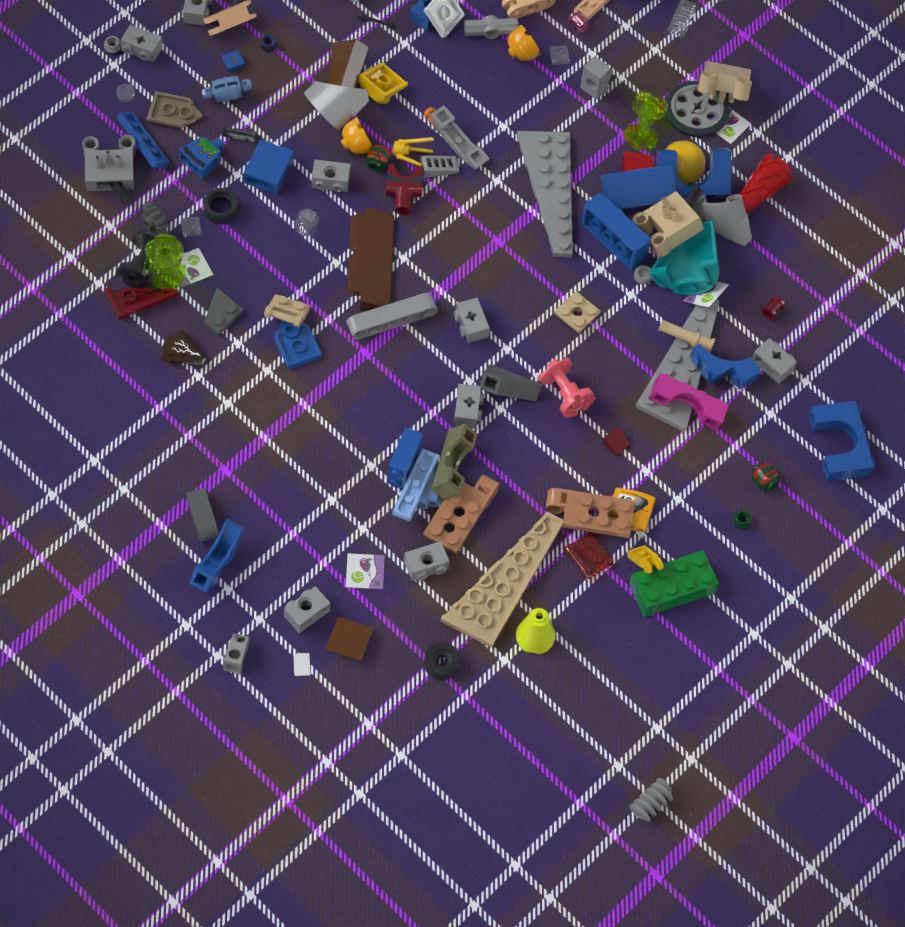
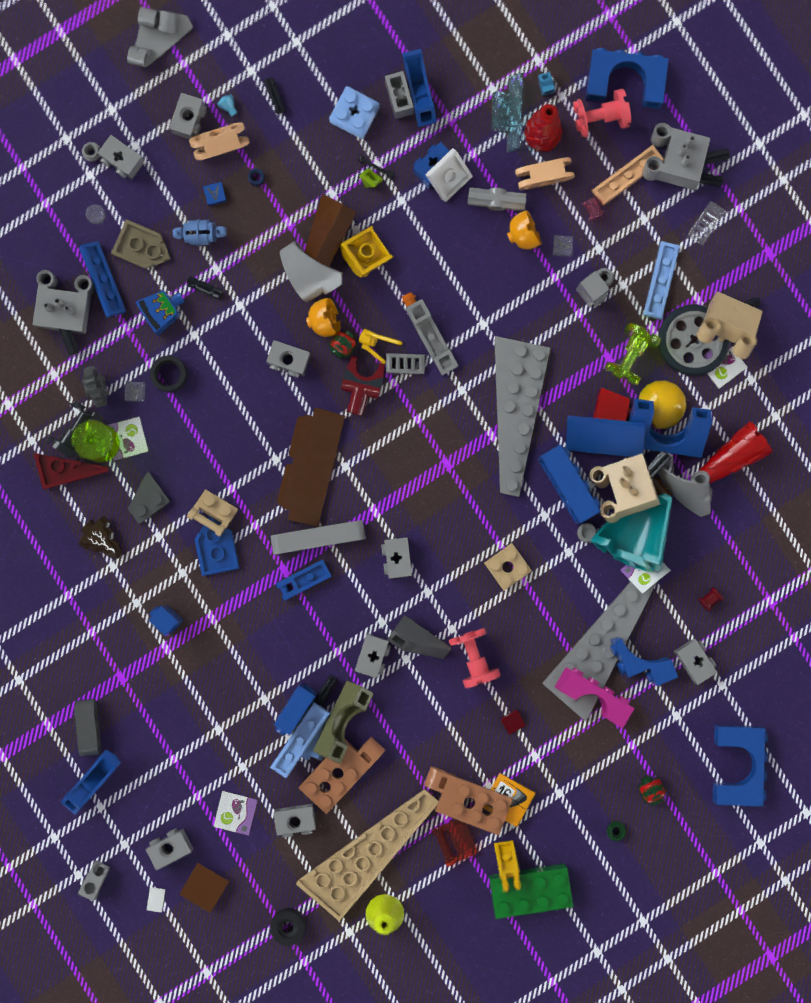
camera: 20 degrees right, 25 degrees up
blue brick [243,139,294,195] -> none
clear head [294,209,320,236] -> none
tan pin [659,320,716,353] -> none
none -> blue brick [148,605,184,636]
none -> blue plate [276,560,332,601]
none -> black axle [311,675,338,707]
none -> lime slope [359,168,383,188]
none -> light blue tile [643,241,680,320]

